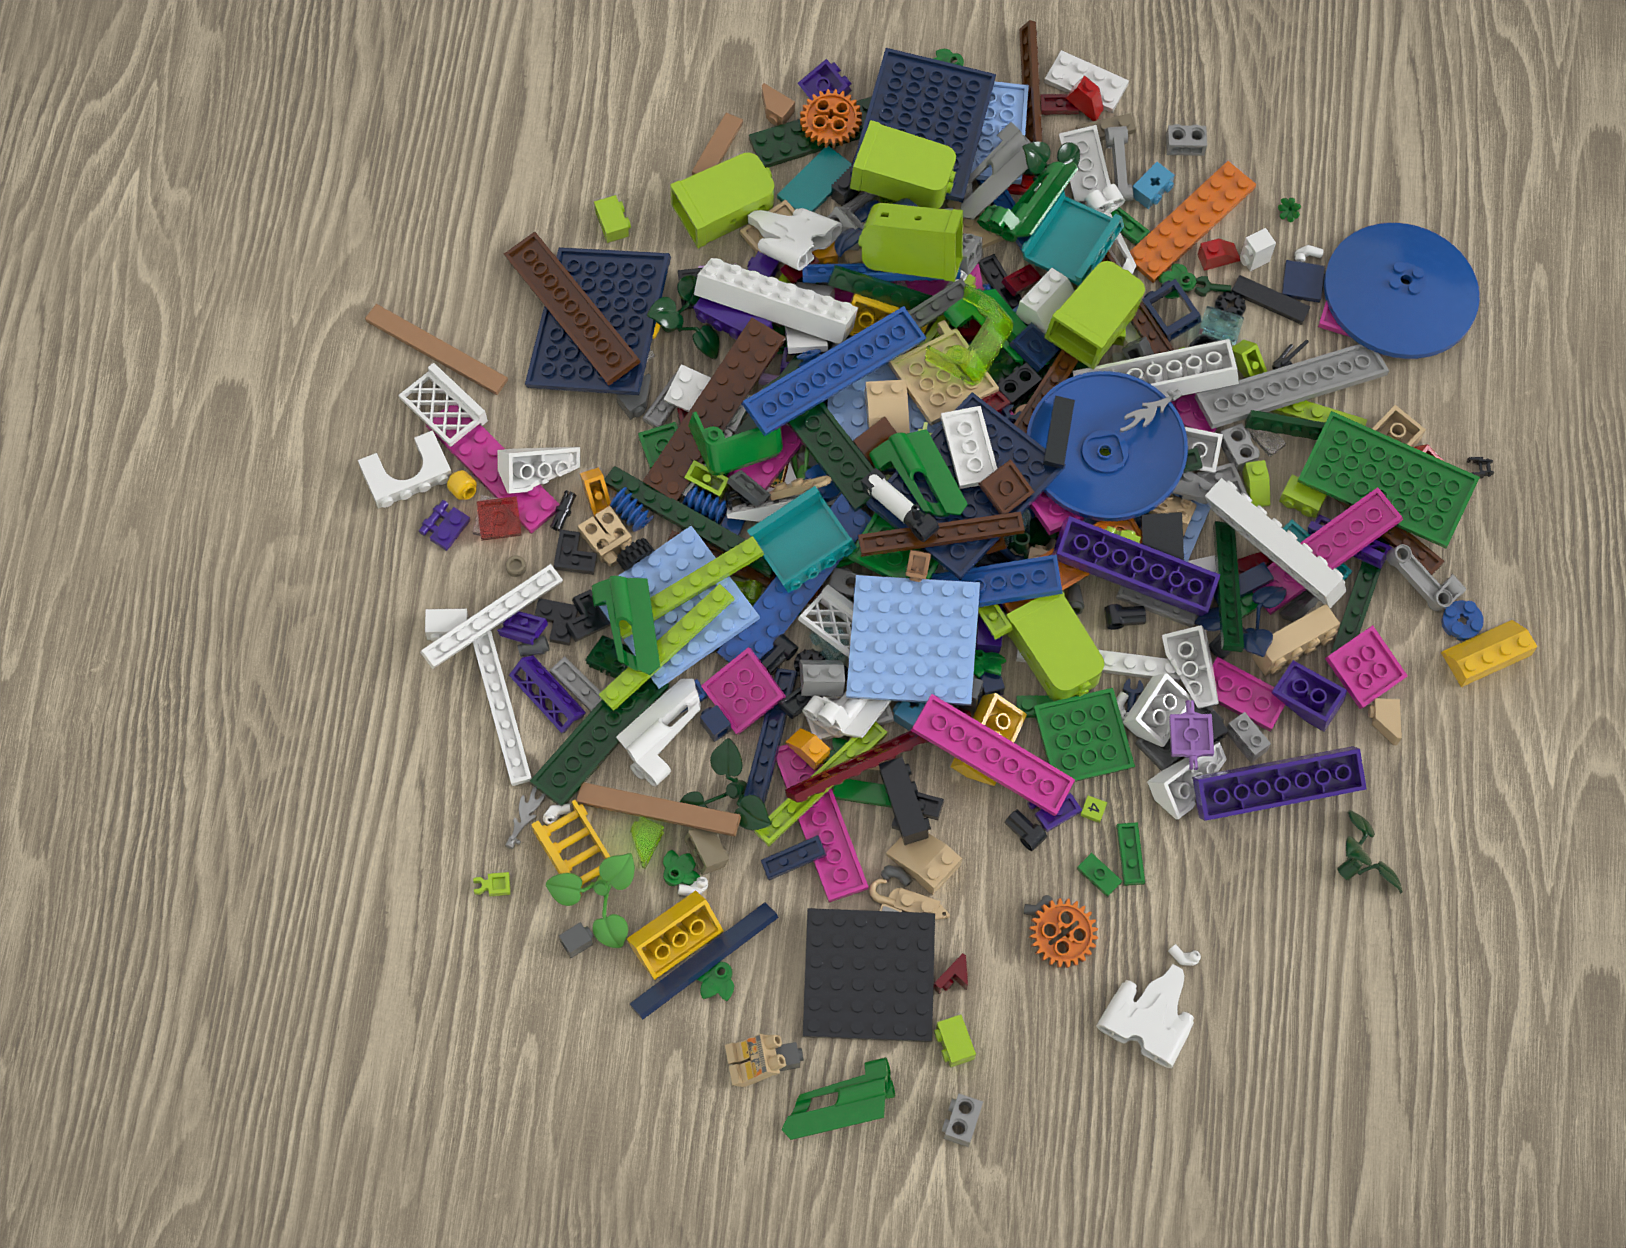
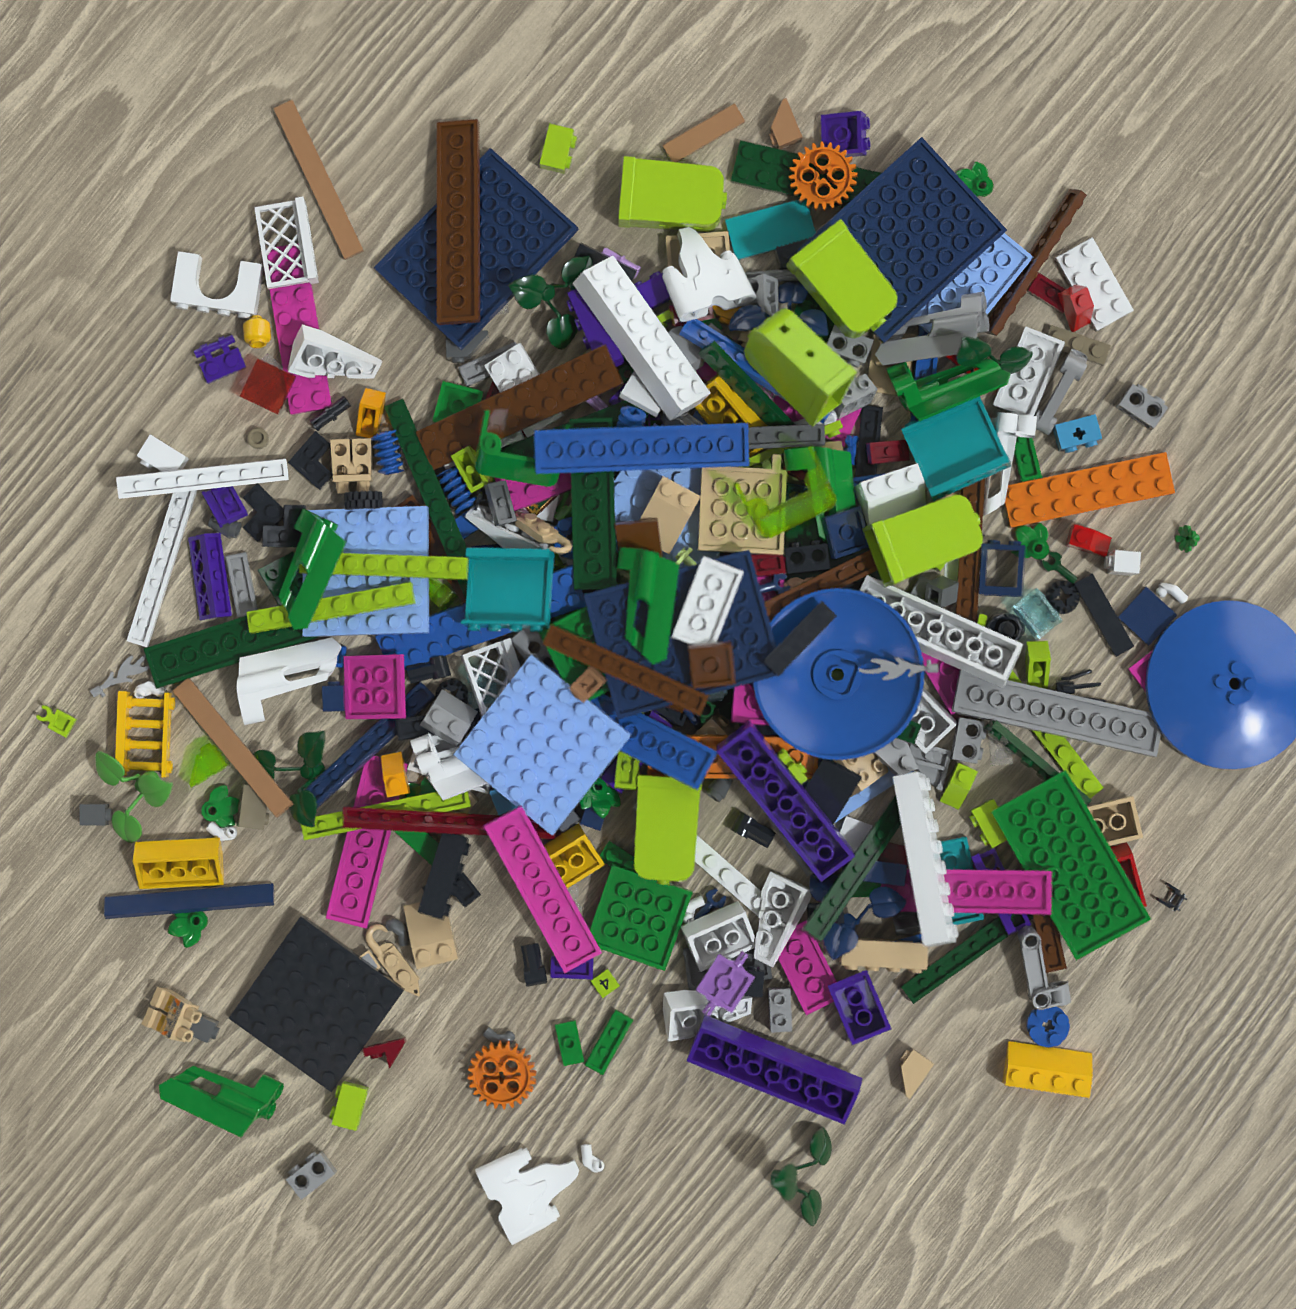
camera: 35 degrees right, 20 degrees up
dark blue tile [761,835,827,881] -> none
piece [861,468,940,542] -> none
dark pink plate [1325,625,1408,709] -> none

